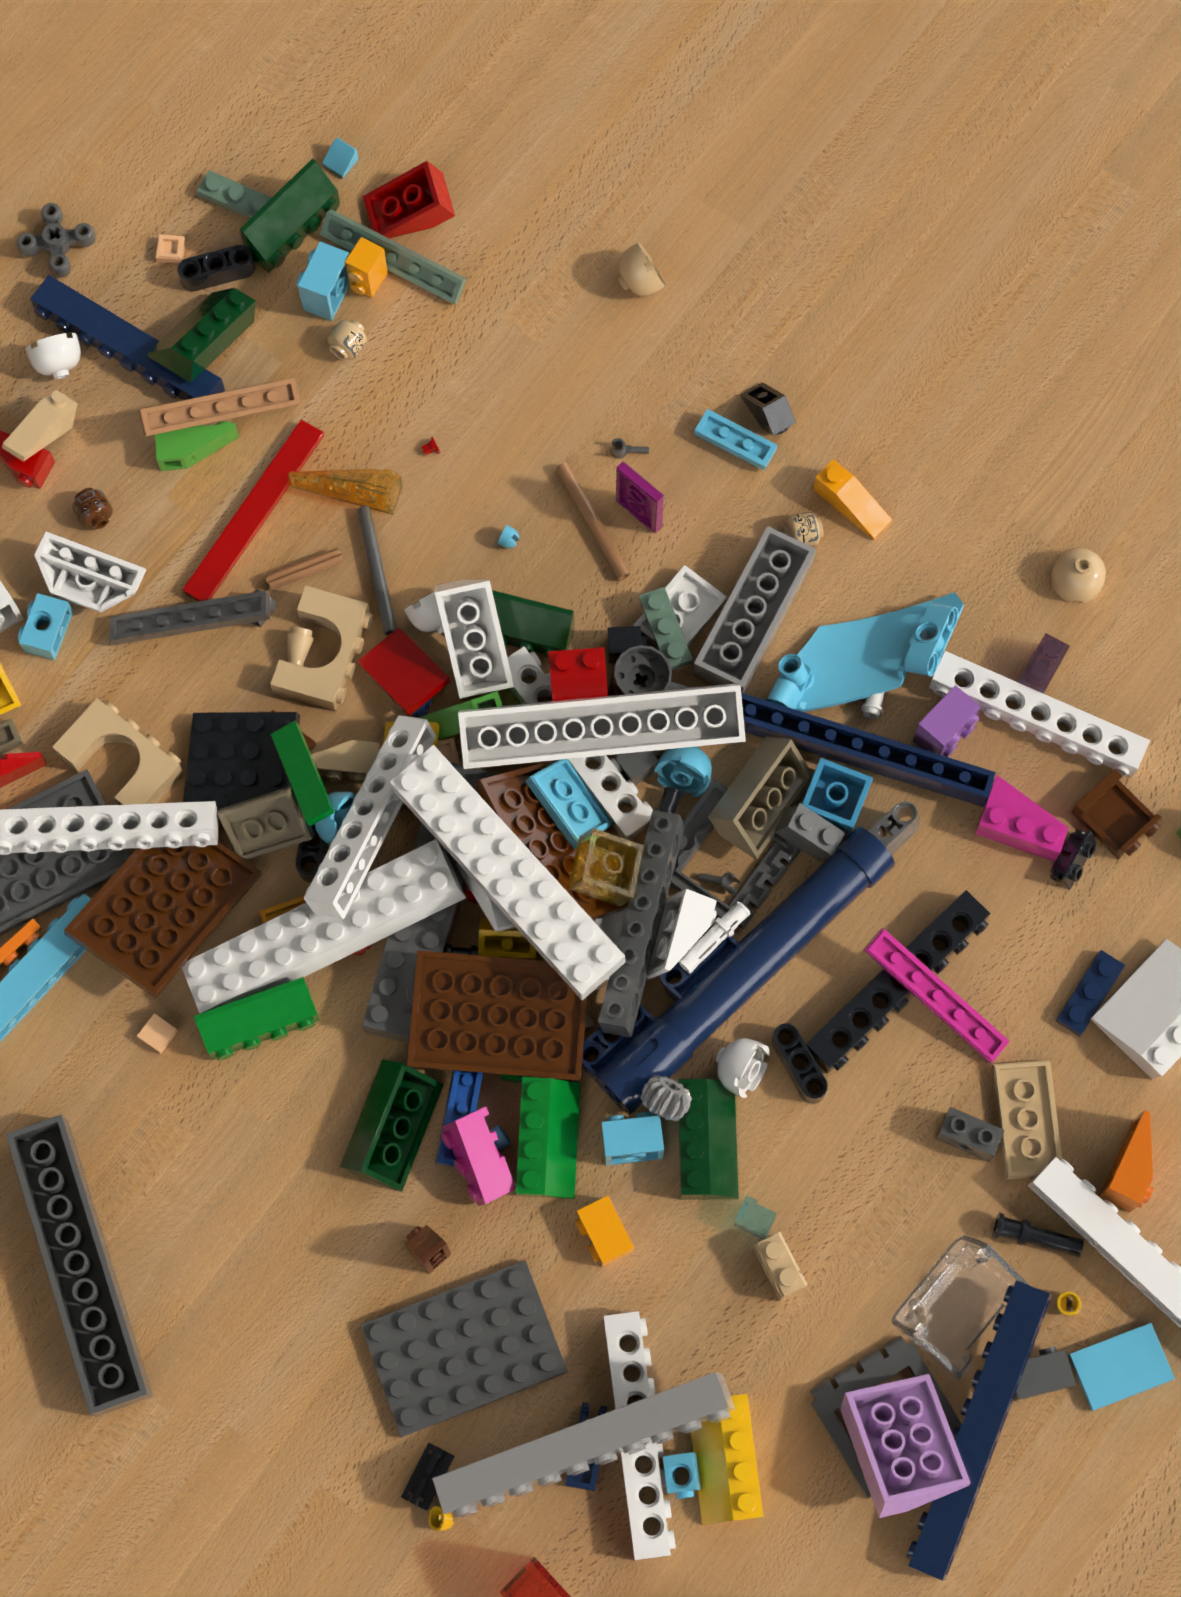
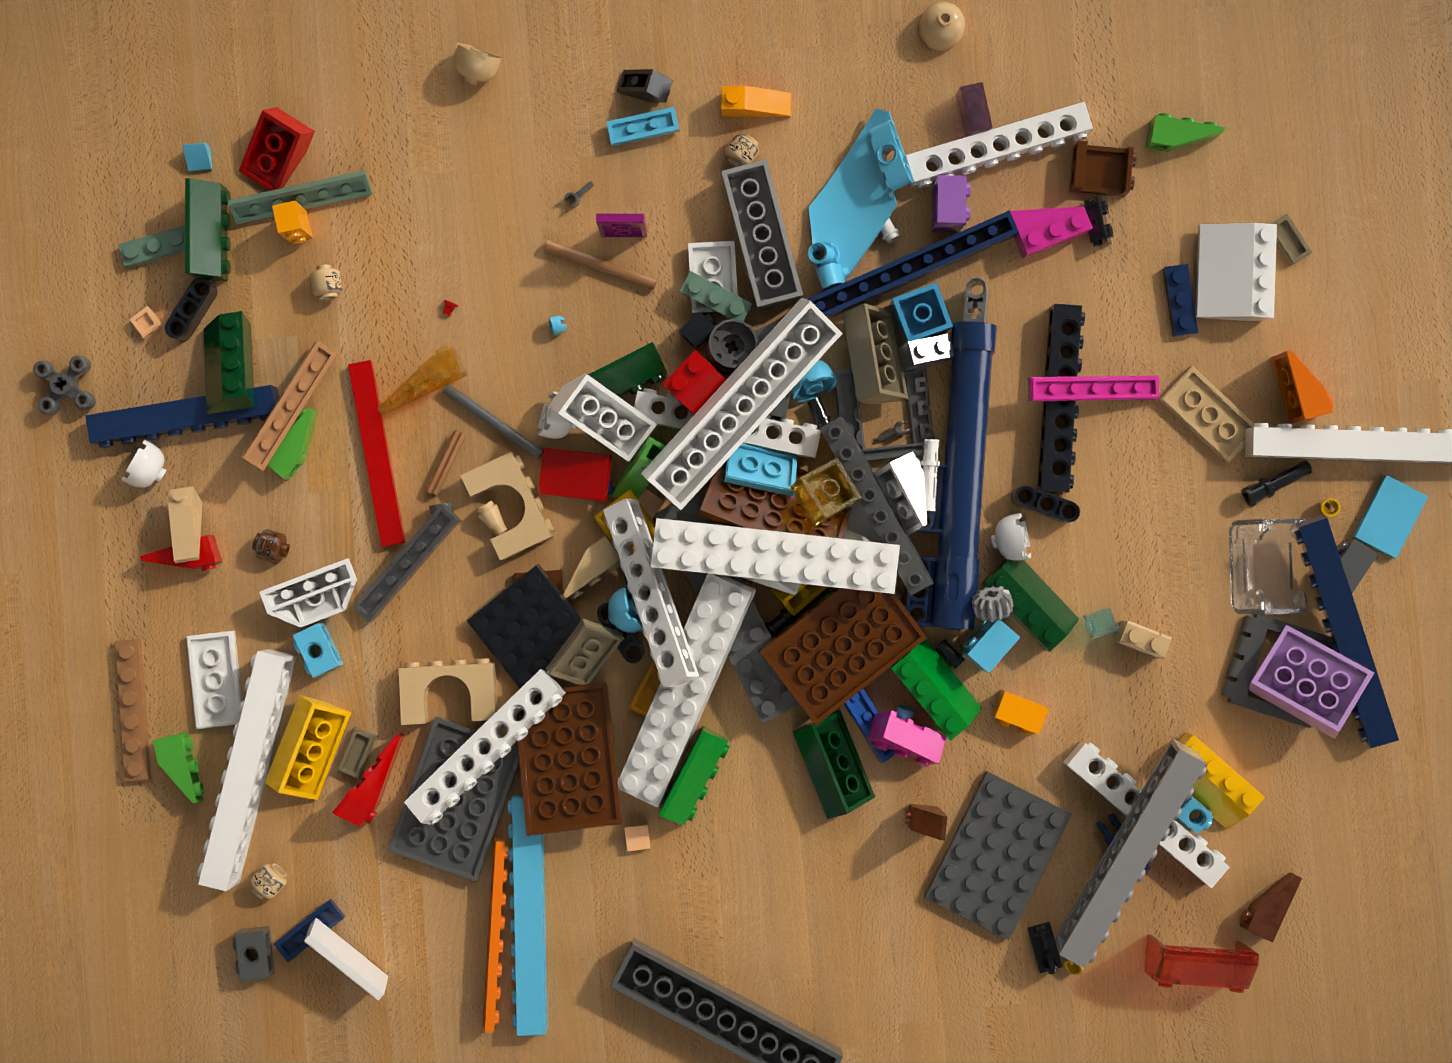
camera: 45 degrees left, 15 degrees up
green tile [271,721,335,826] -> none
medium azure brick [296,242,349,321] -> none
dark grey brick [936,1107,1004,1162] -> none
none -> black pin [935,639,965,669]

